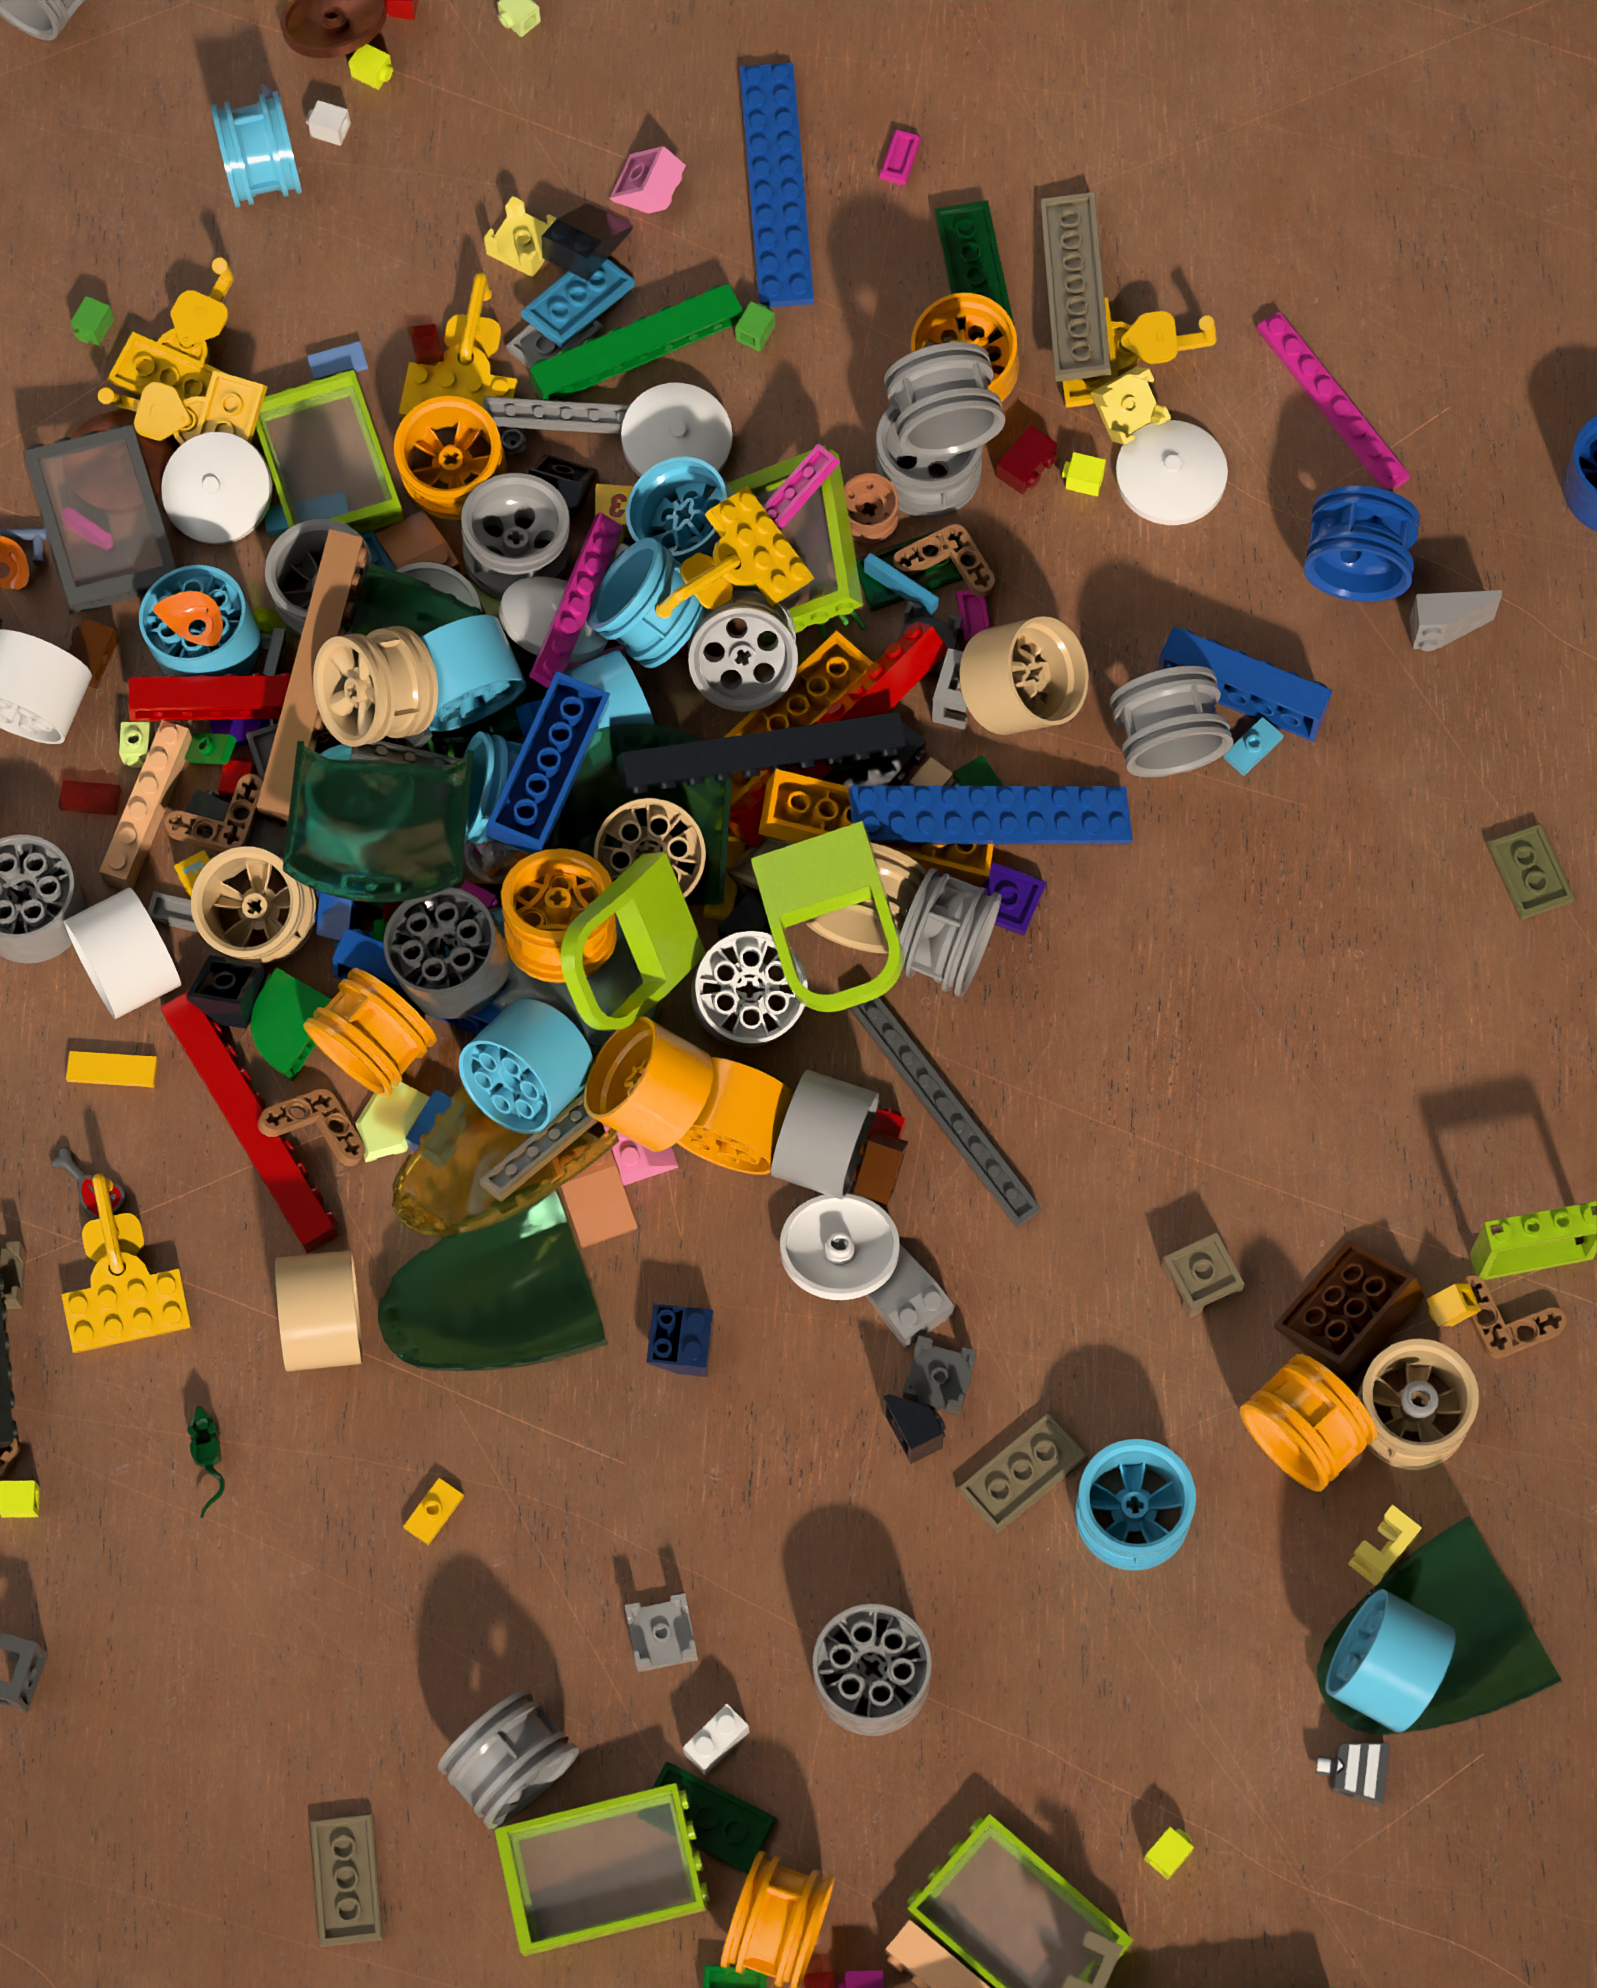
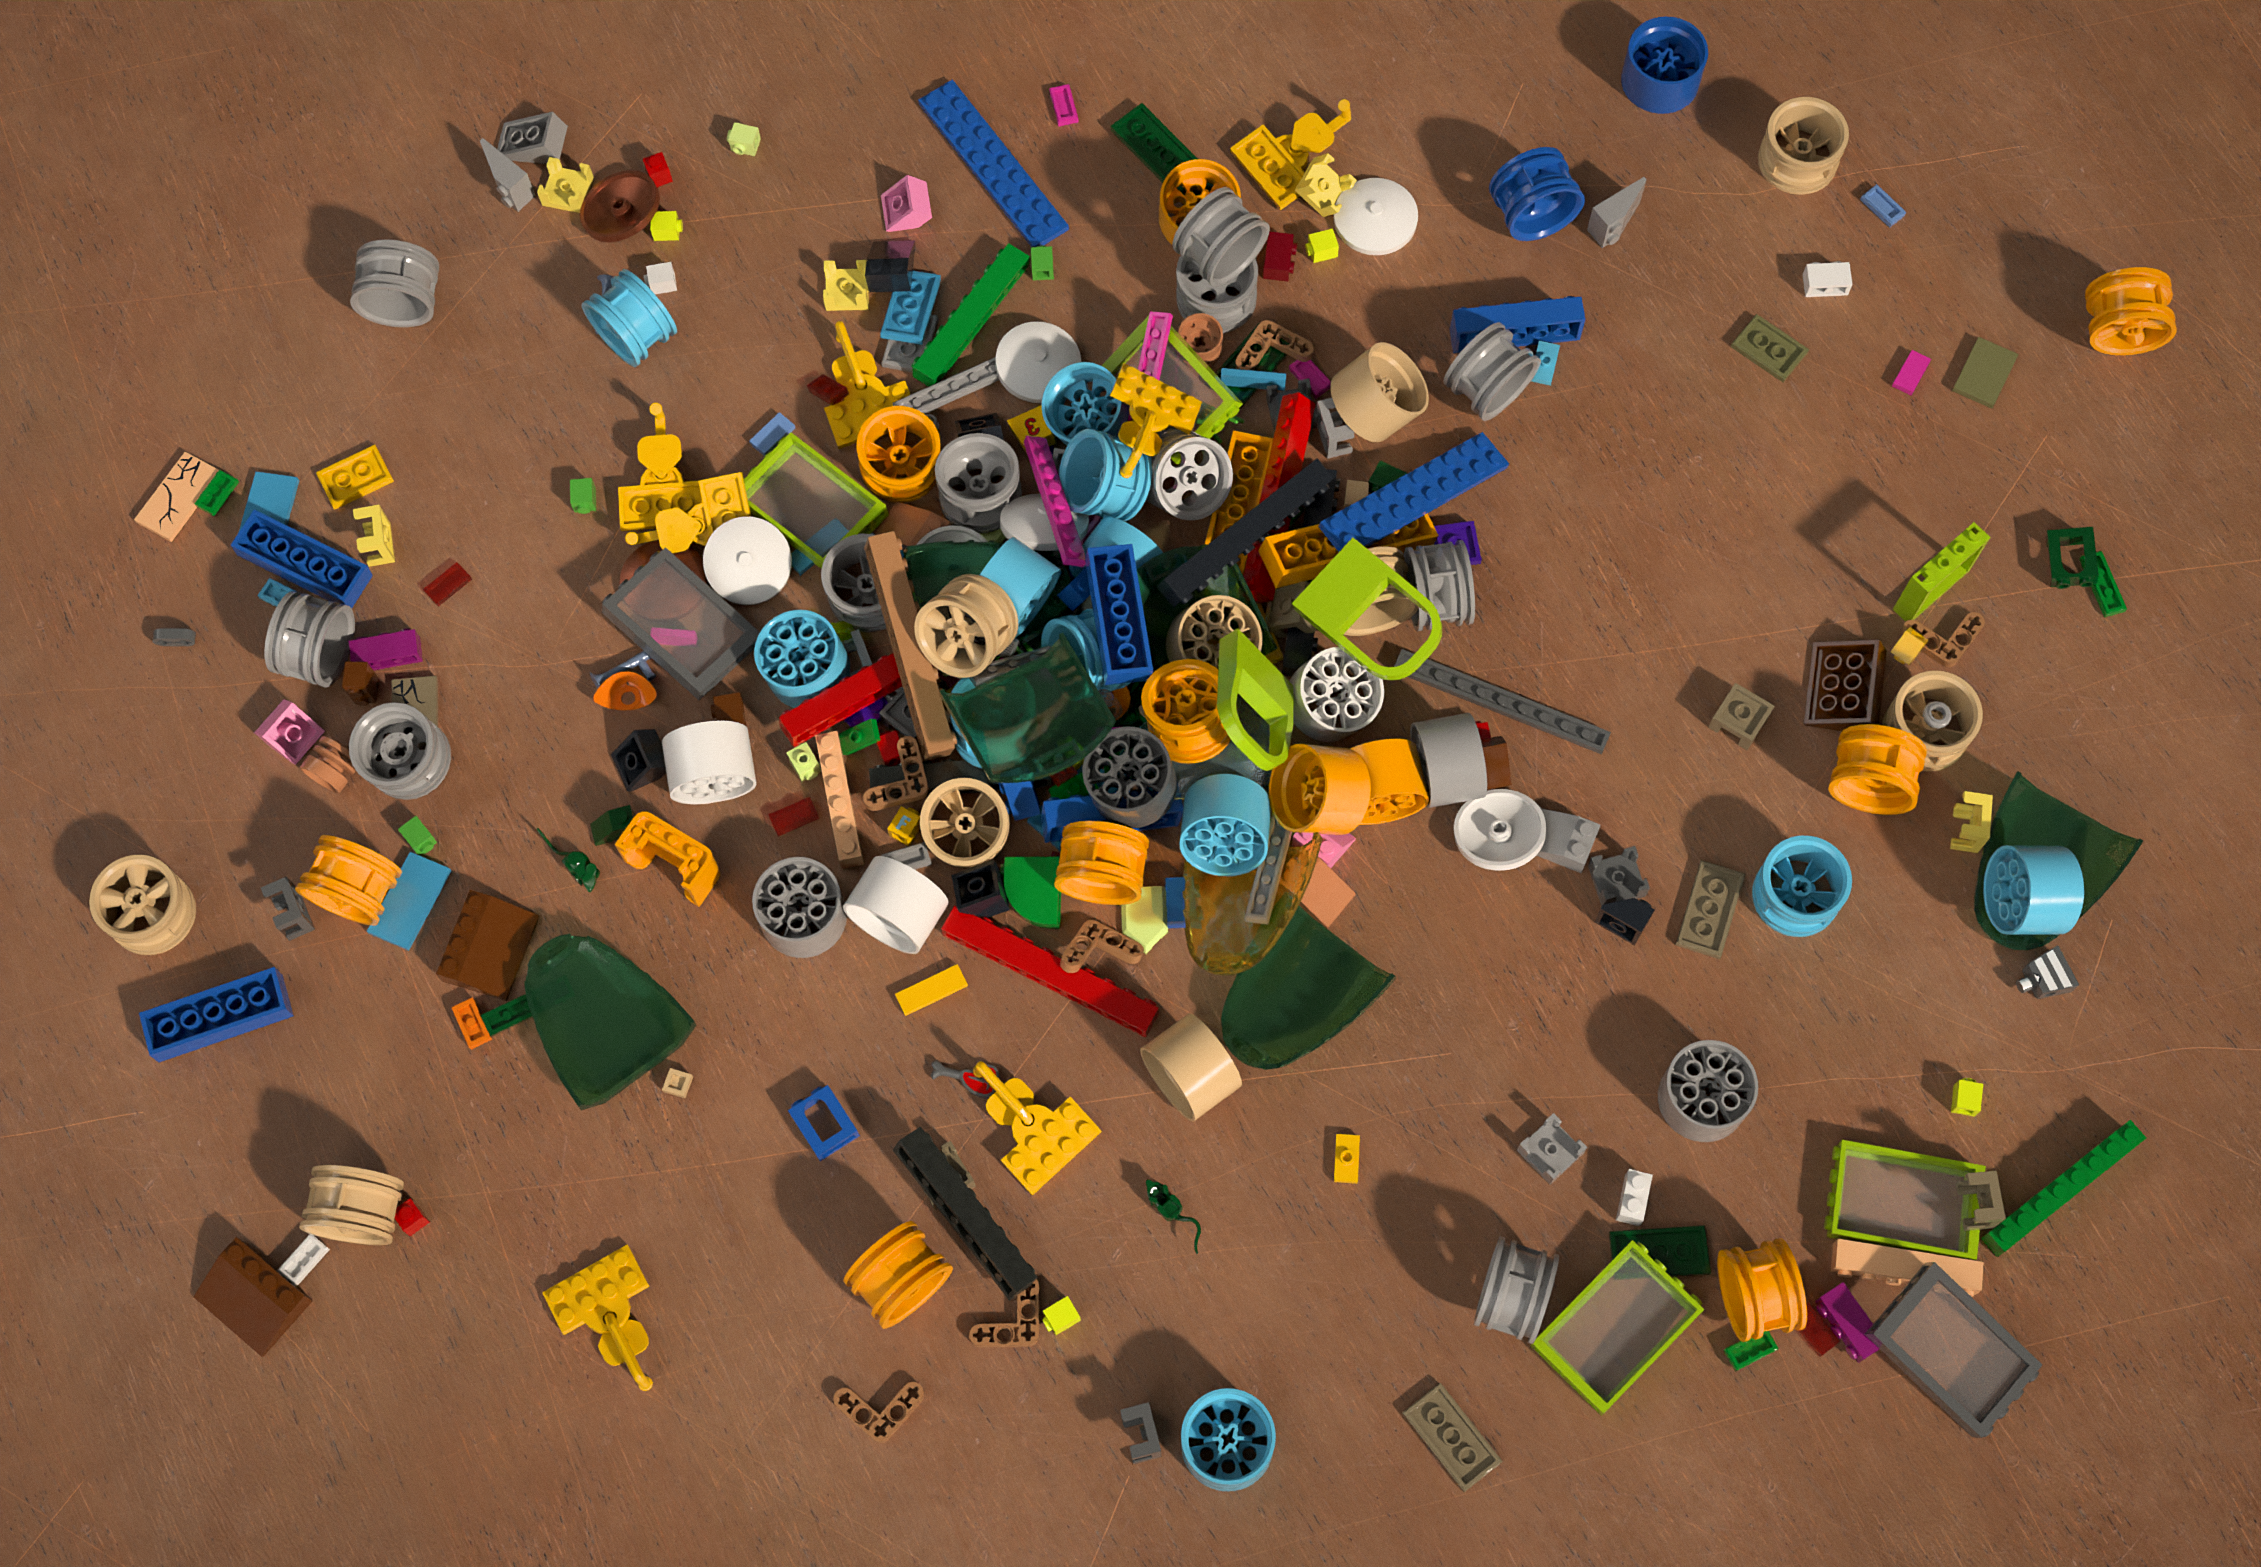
camera: 30 degrees left, 0 degrees up
orange piece [153,591,223,646] -> none
dark blue slope [646,1304,714,1377] -> none
dark tan plate [1040,192,1111,382] -> none
dark pink plate [1257,311,1410,491] -> none
none -> medium azure wheel [1181,1388,1276,1492]

